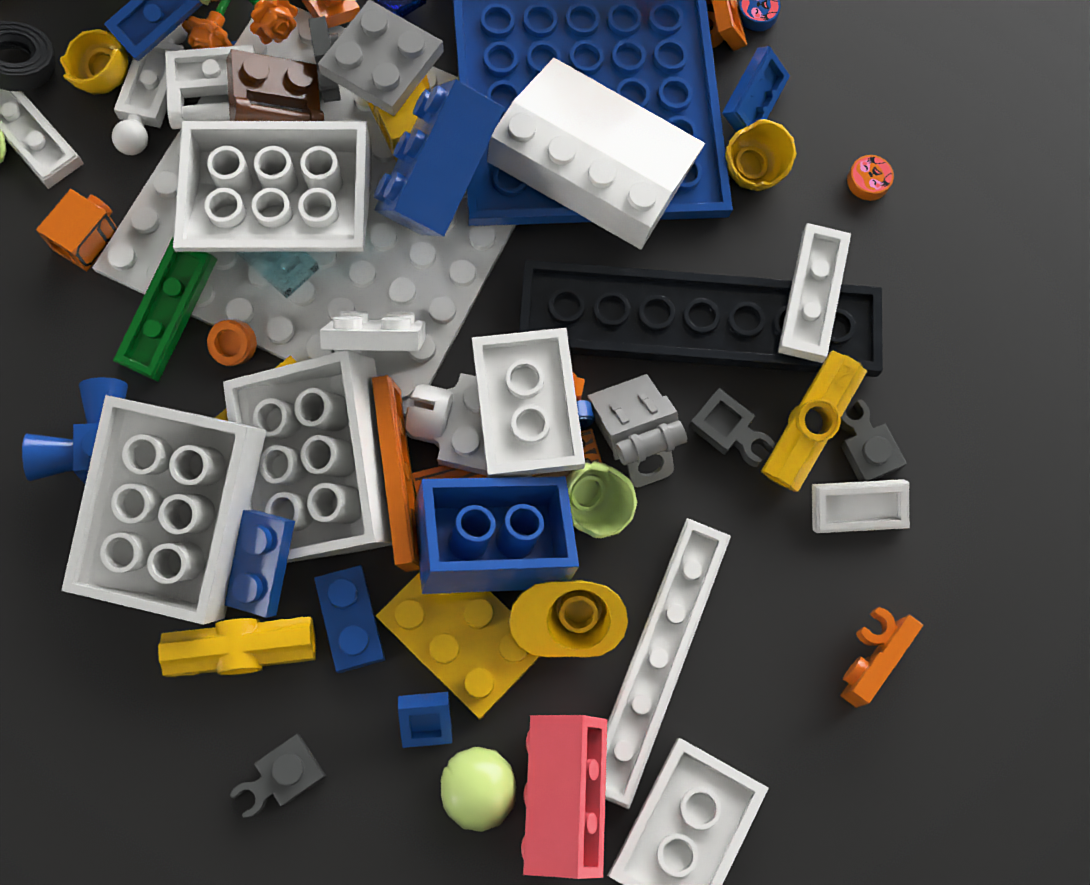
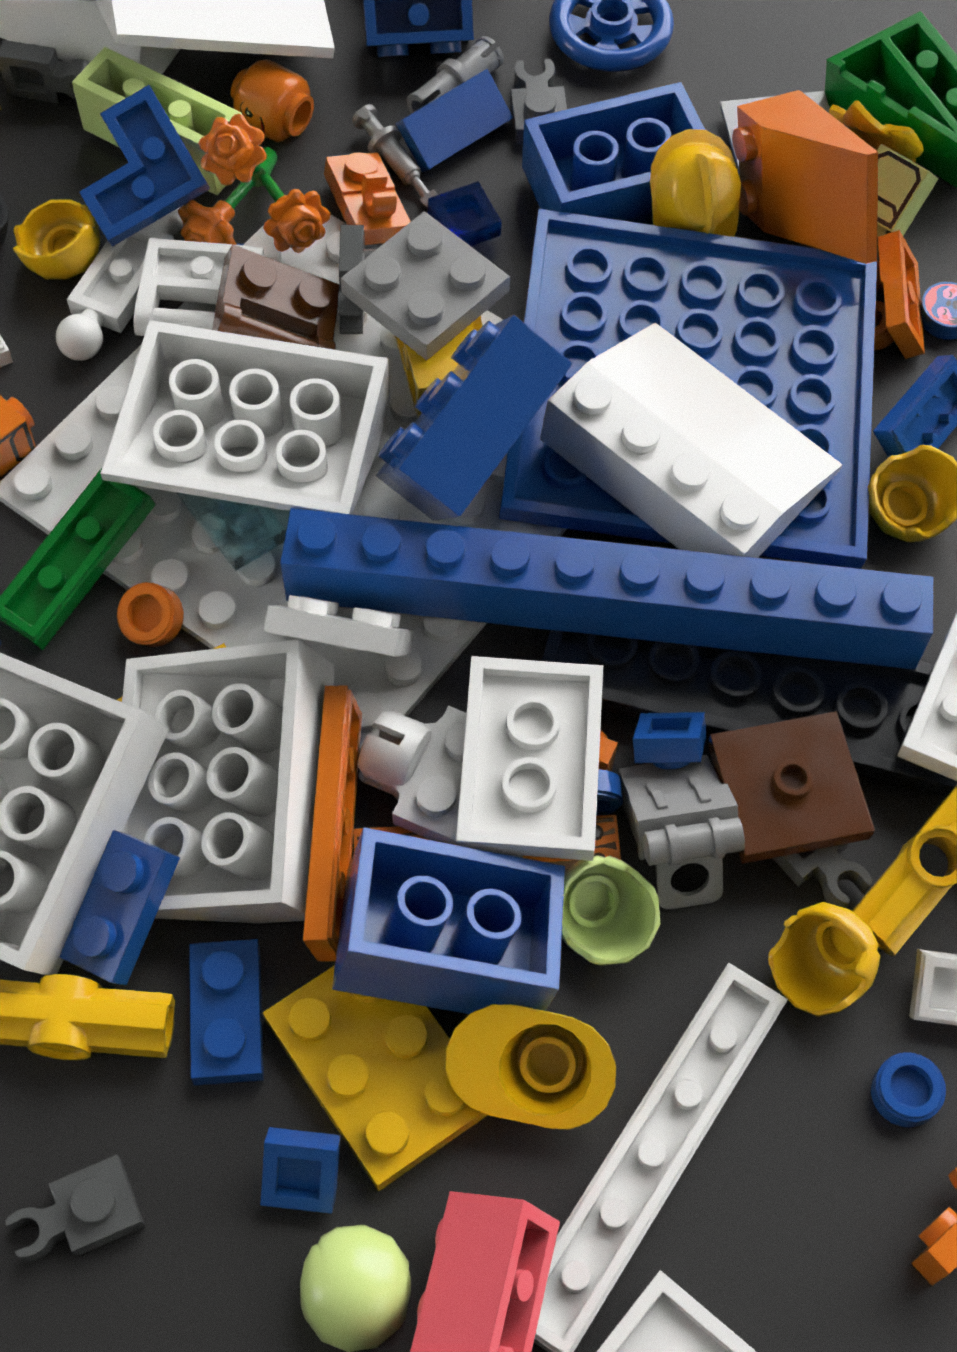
camera: 15 degrees right, 10 degrees down
none -> blue brick [280,508,933,669]
none -> blue plate [633,712,706,769]
none -> reddish brown plate [708,711,875,864]
none -> yellow hair [768,902,880,1017]
none -> blue tile [871,1052,946,1128]

